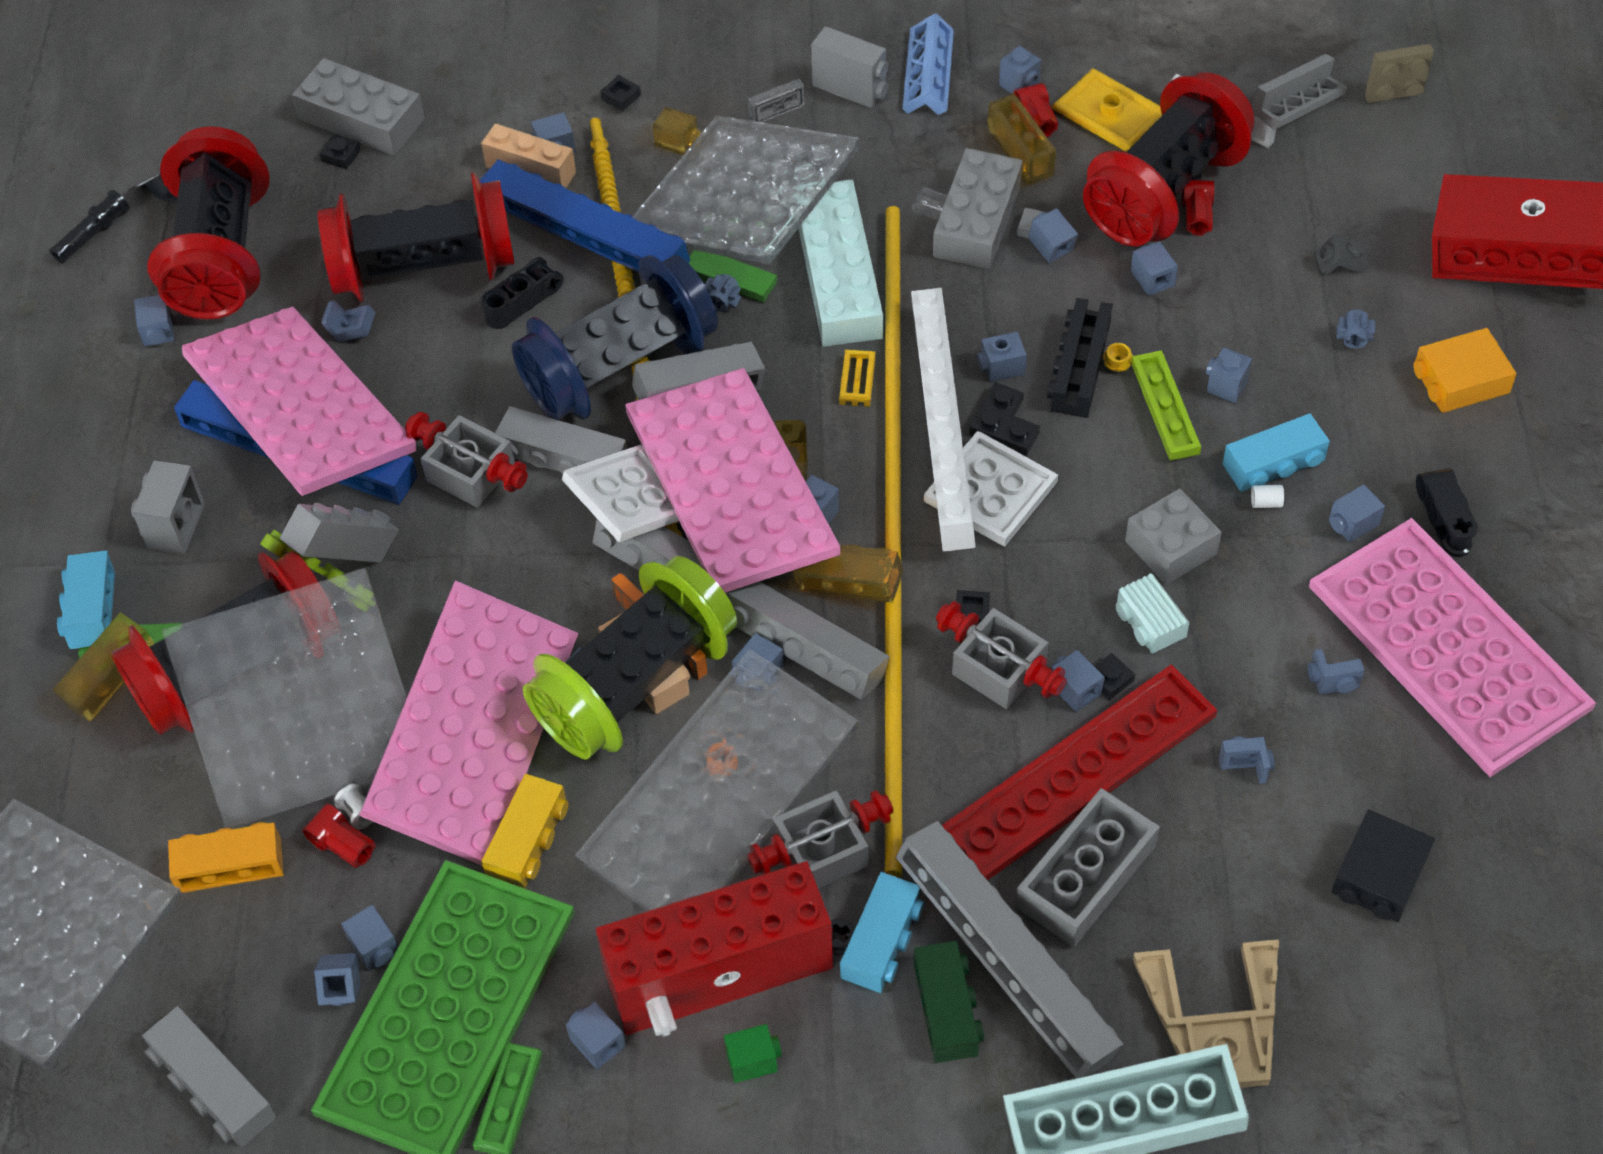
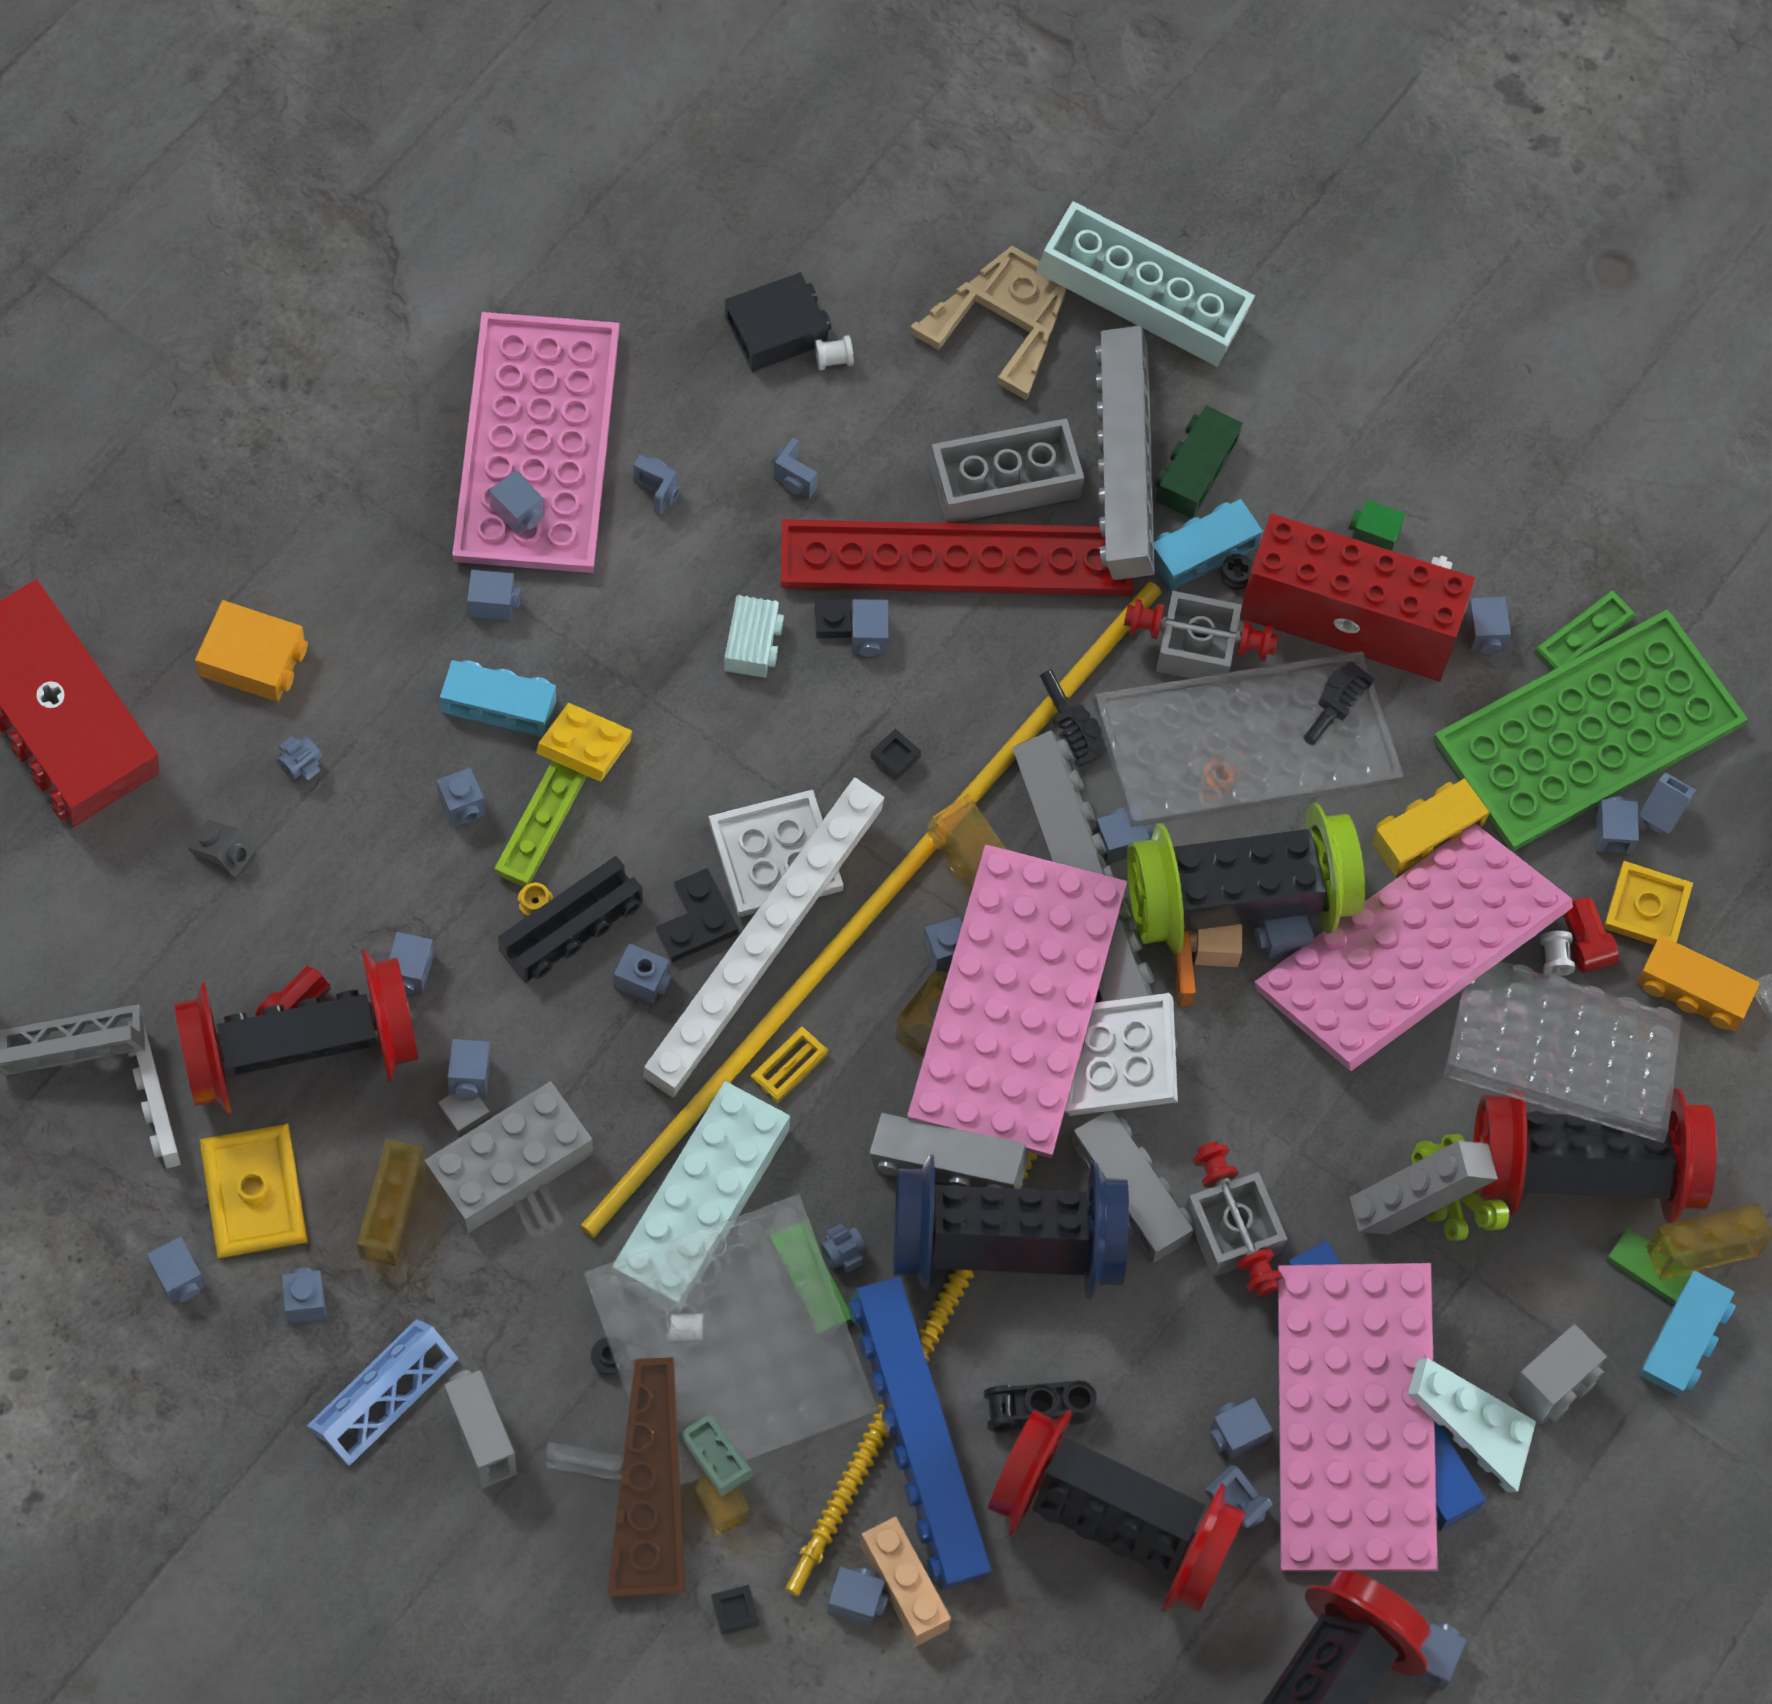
camera: 150 degrees left, 10 degrees up
light grey brick [936,601,1067,709] -> none
red piece [1013,83,1058,139] -> none
light grey brick [1125,488,1222,585] -> none
white hinge [1251,485,1284,508] -> none
black piece [1416,468,1478,557] -> none
none -> sand blue brick [147,1236,205,1304]
none -> sand blue brick [489,470,545,535]
none -> yellow plate [536,703,633,782]
none -> reddish brown wing [608,1357,685,1597]
none -> sand green plate [678,1412,753,1497]
none -> white bush [815,335,854,370]
none -> black piece [1039,669,1106,767]
none -> sand blue brick [1209,1398,1273,1461]
none -> black piece [1303,661,1375,746]
none -> light aqua wing [1408,1358,1536,1493]
none -> yellow plate [1604,861,1693,945]

